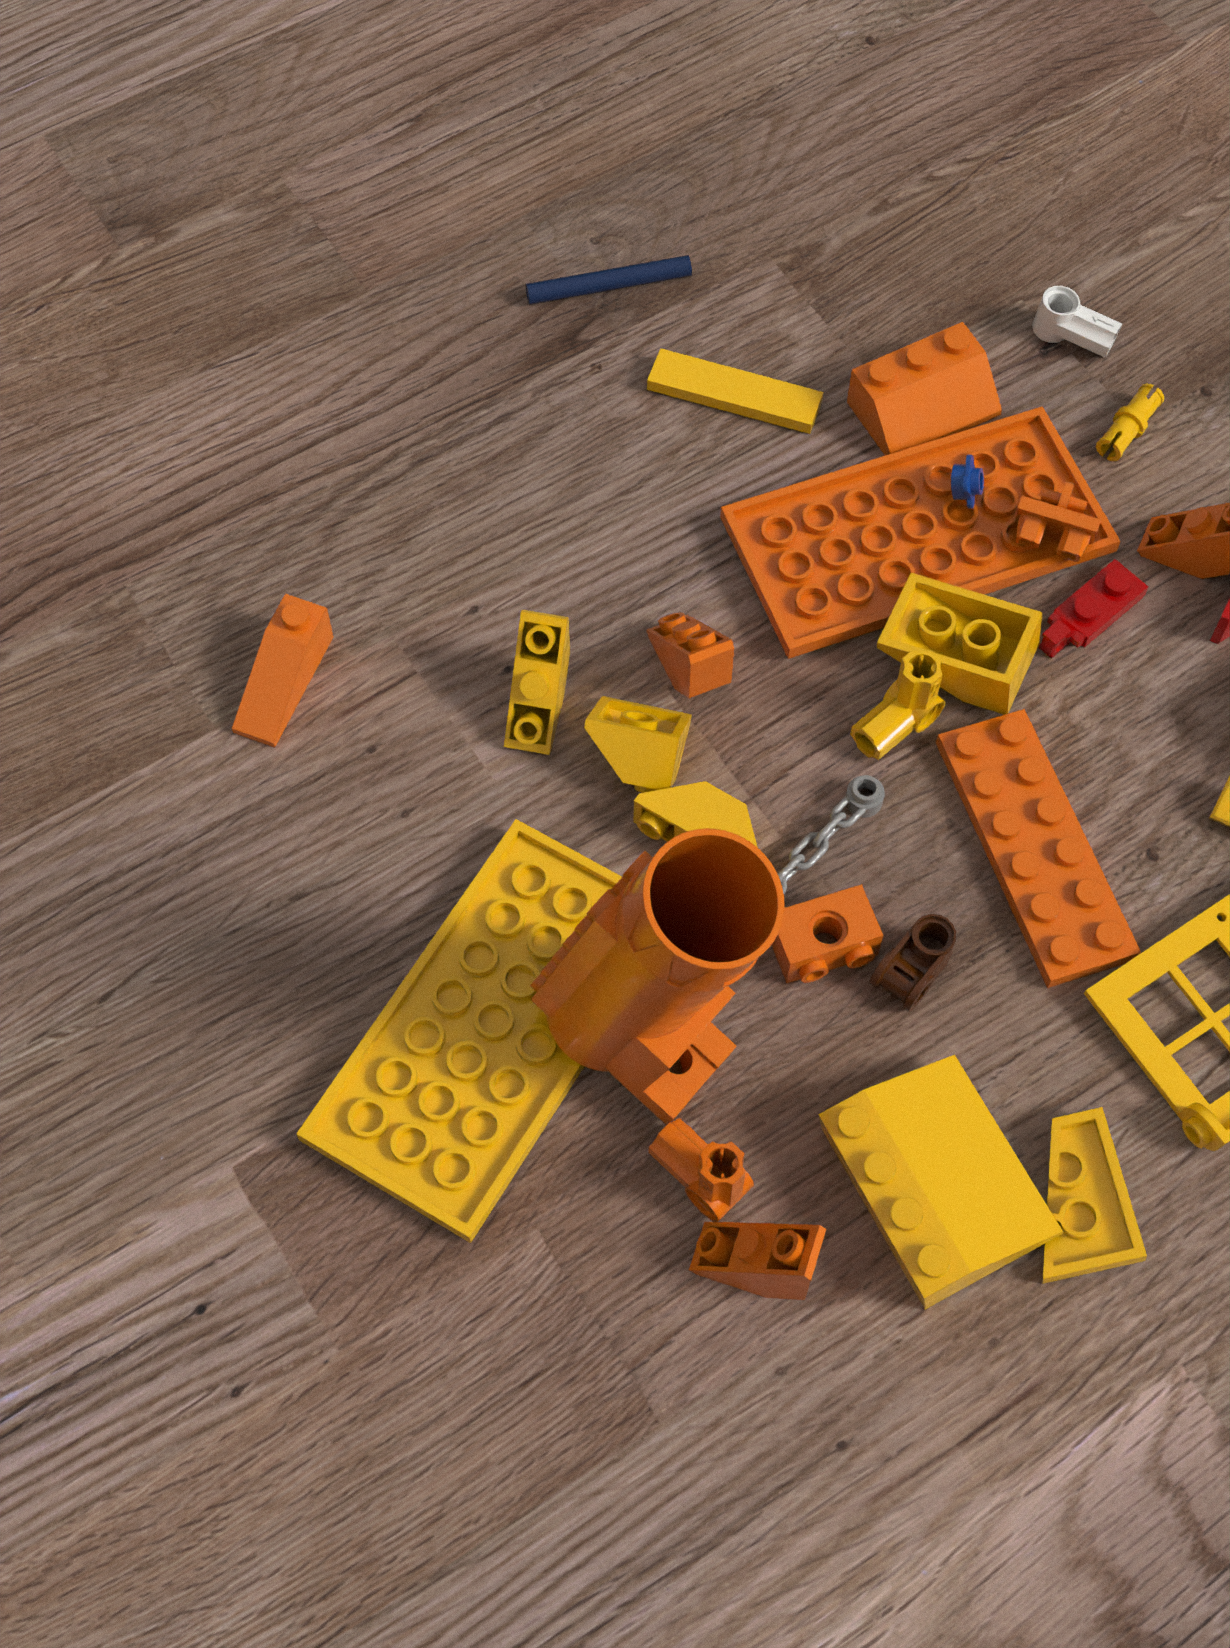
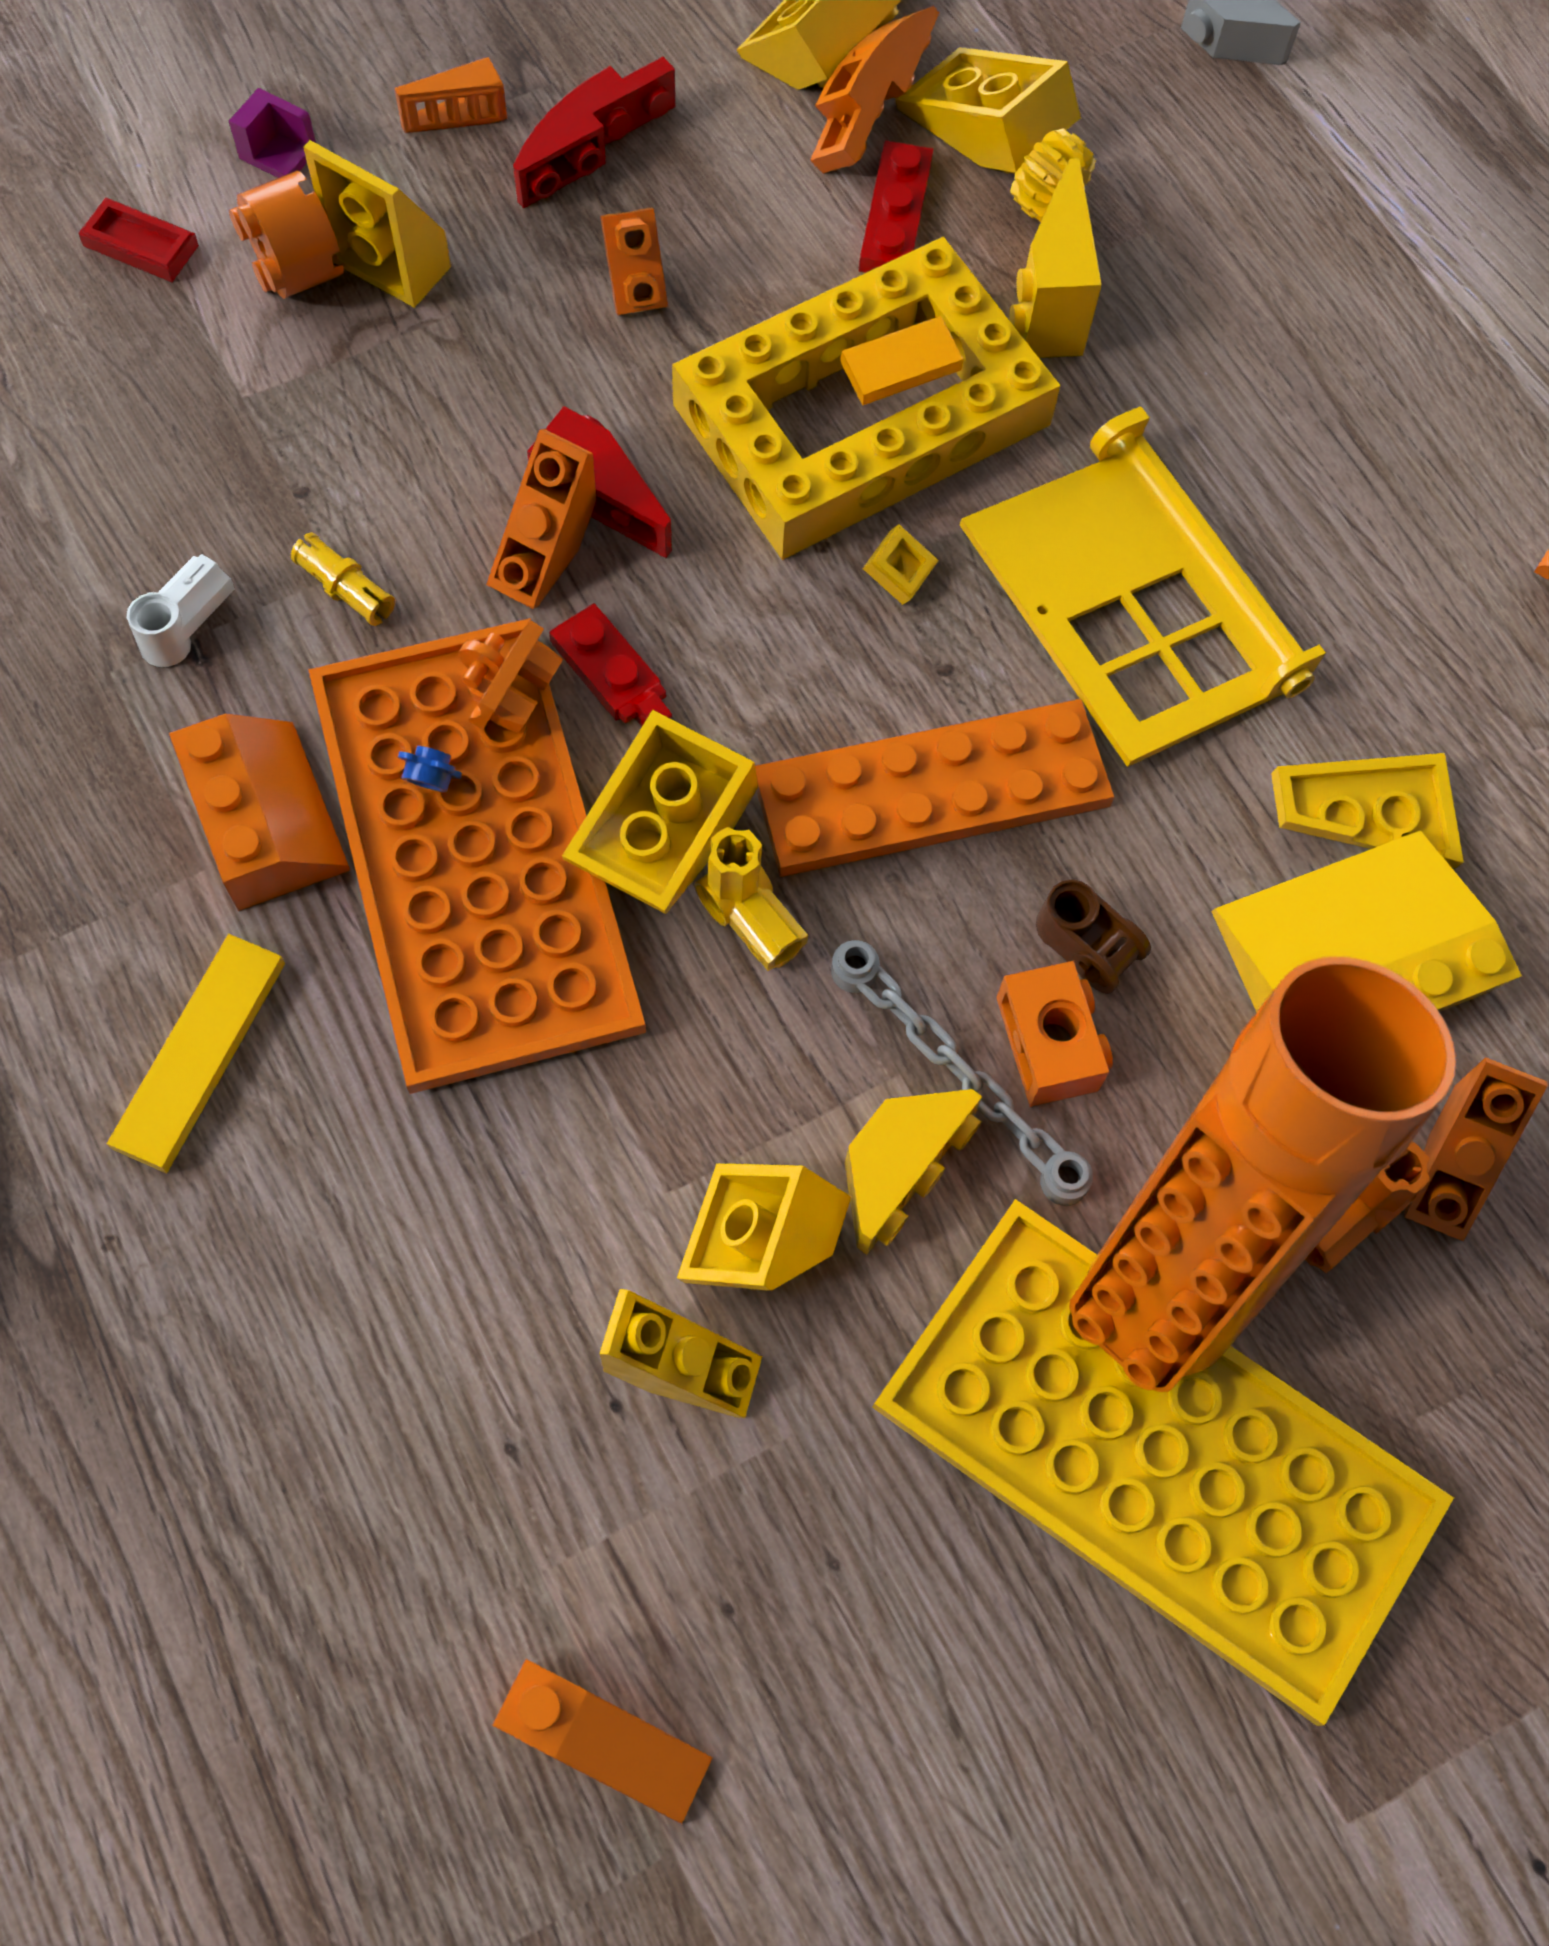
camera: 90 degrees left, 5 degrees up
orange slope [646,612,734,698] -> none

